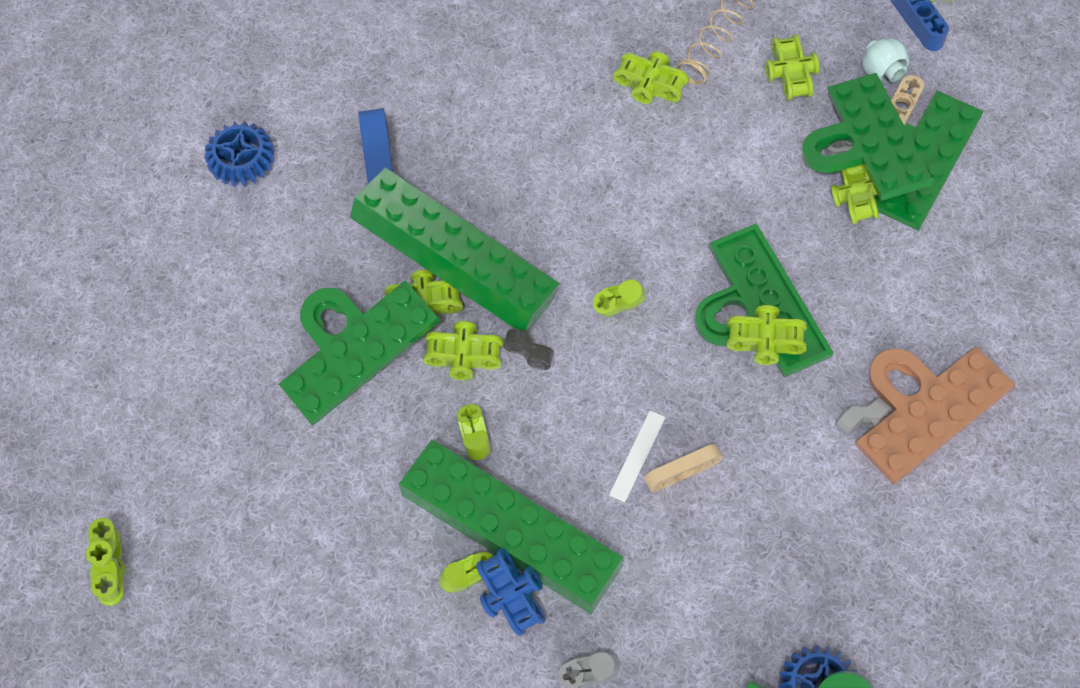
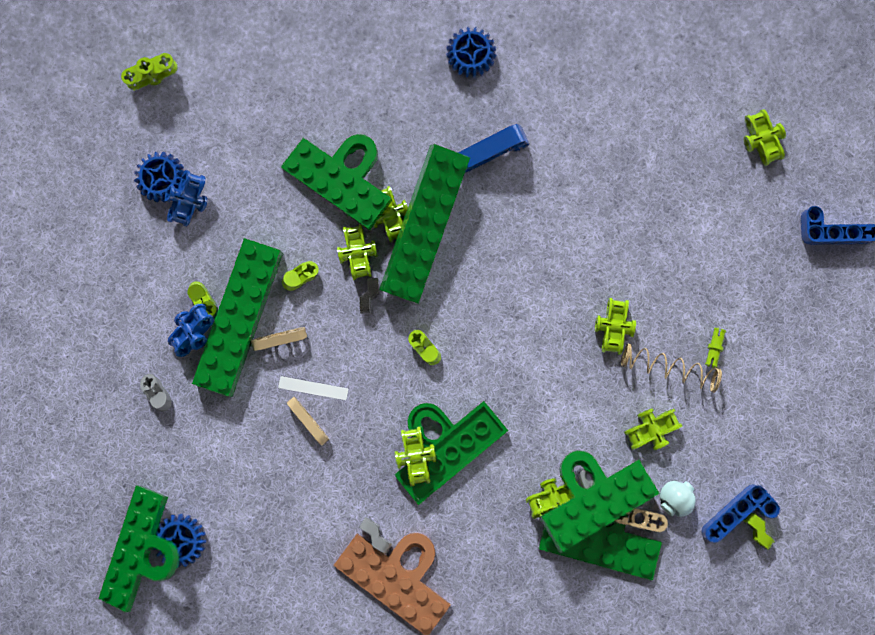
camera: 75 degrees right, 20 degrees up
none -> blue gear [134,152,184,203]
none -> blue axle [165,170,208,227]
none -> tan beam [251,327,307,351]

